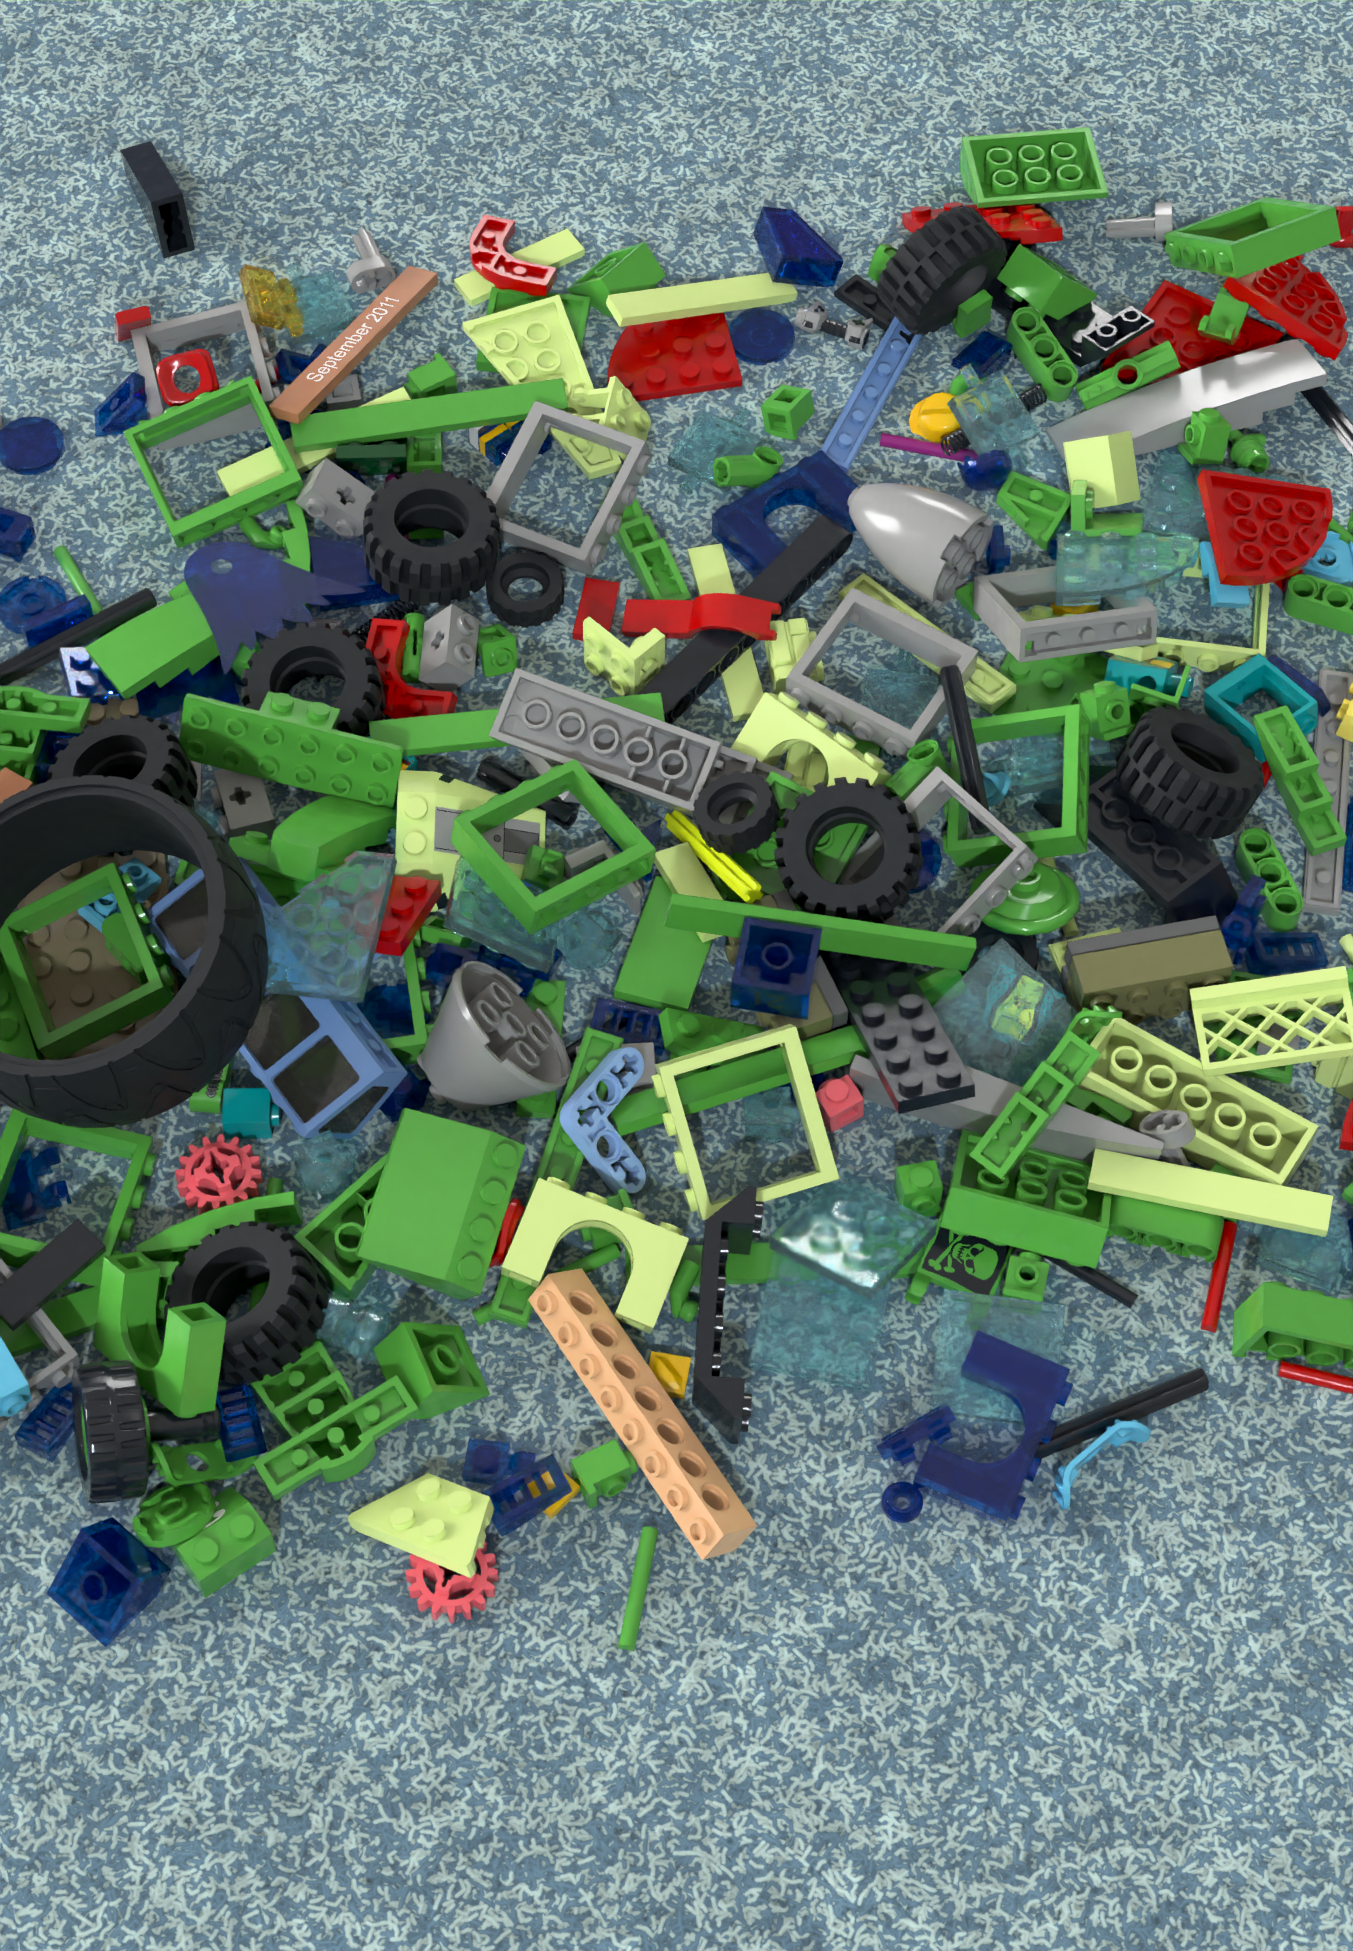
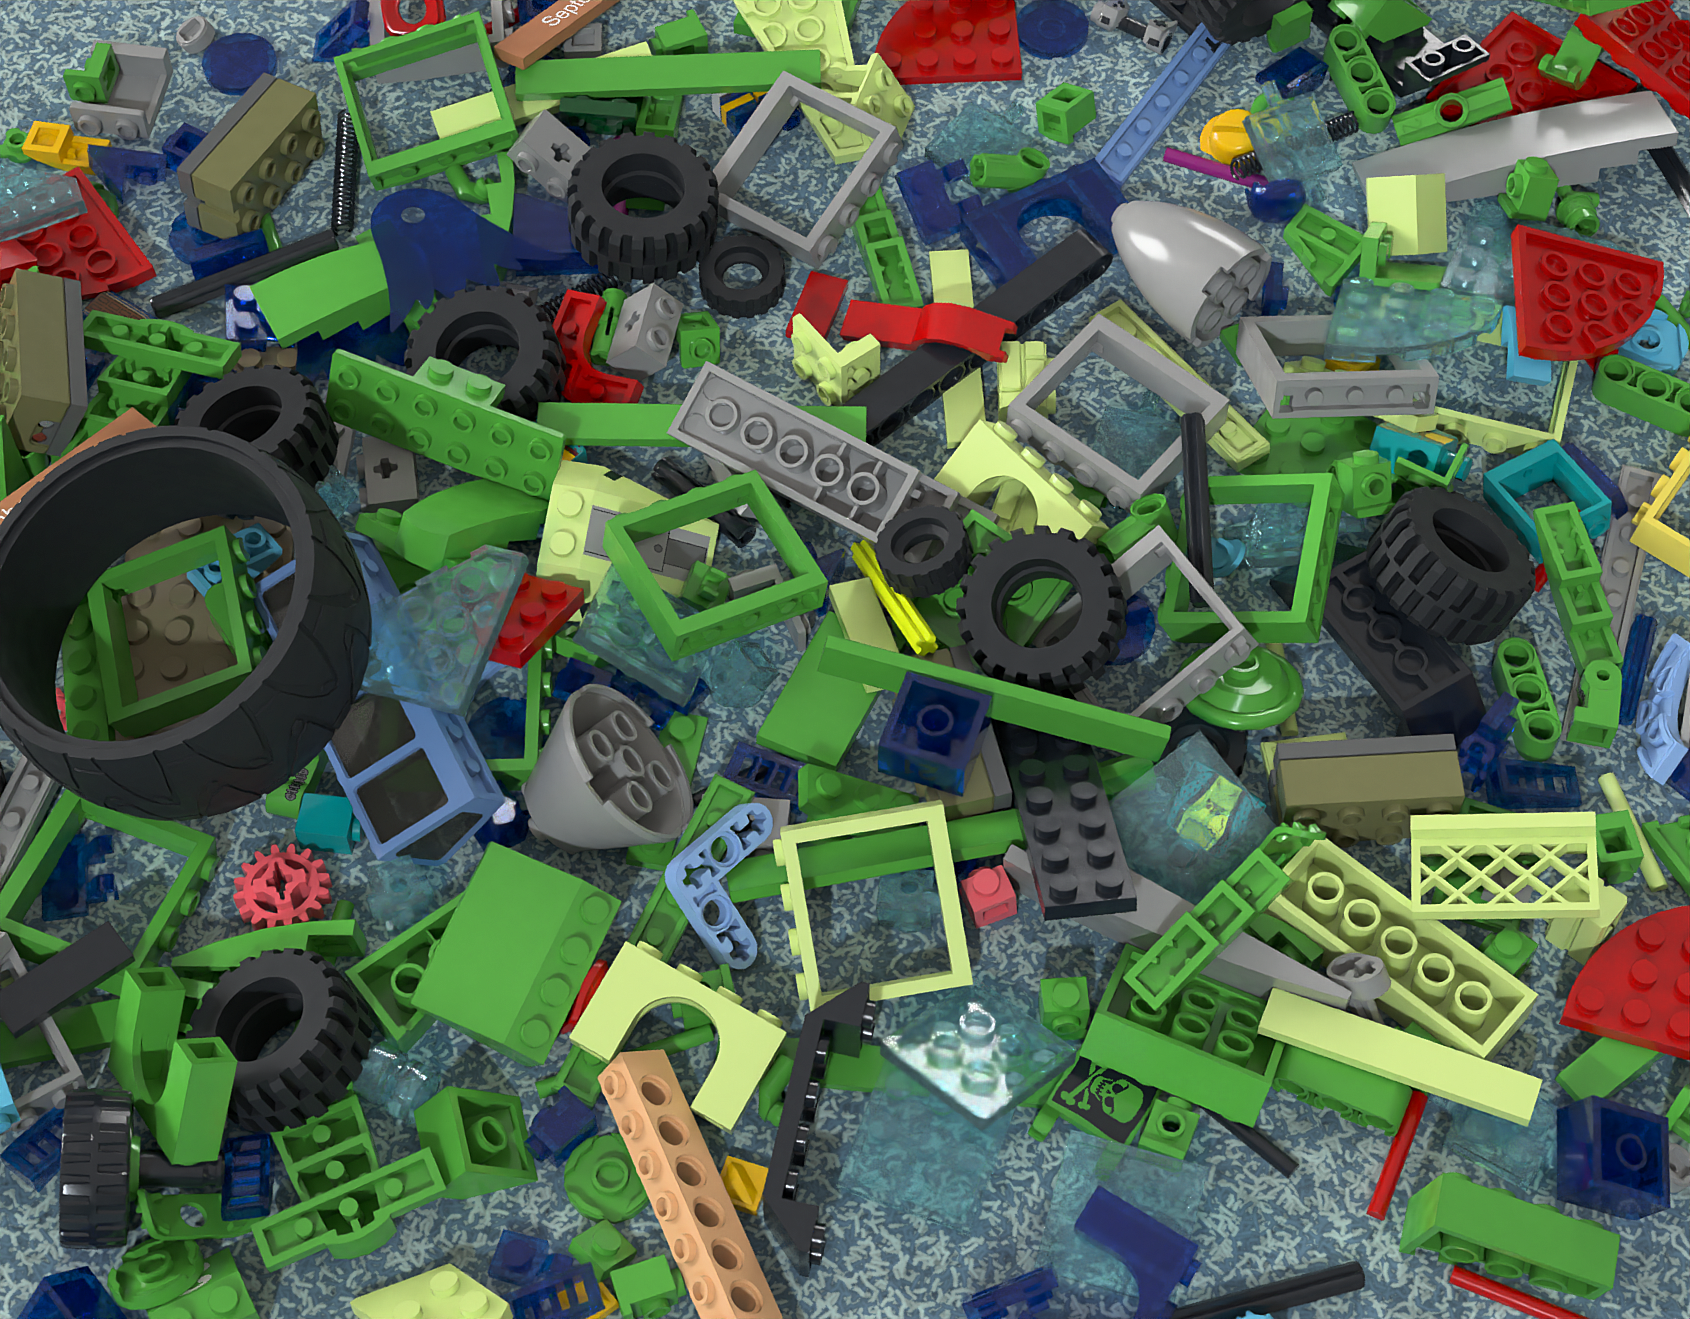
camera: 10 degrees right, 0 degrees up
none -> olive piece [176,73,325,246]
none -> black piece [330,109,359,236]
none -> clear blue brick [524,1085,599,1168]
none -> bright green tile [564,1133,650,1224]
none -> bright green plate [568,1219,637,1283]
none -> clear blue plate [894,158,984,246]
none -> bright green brick [1478,923,1539,979]
none -> bright green leg [1566,660,1622,749]

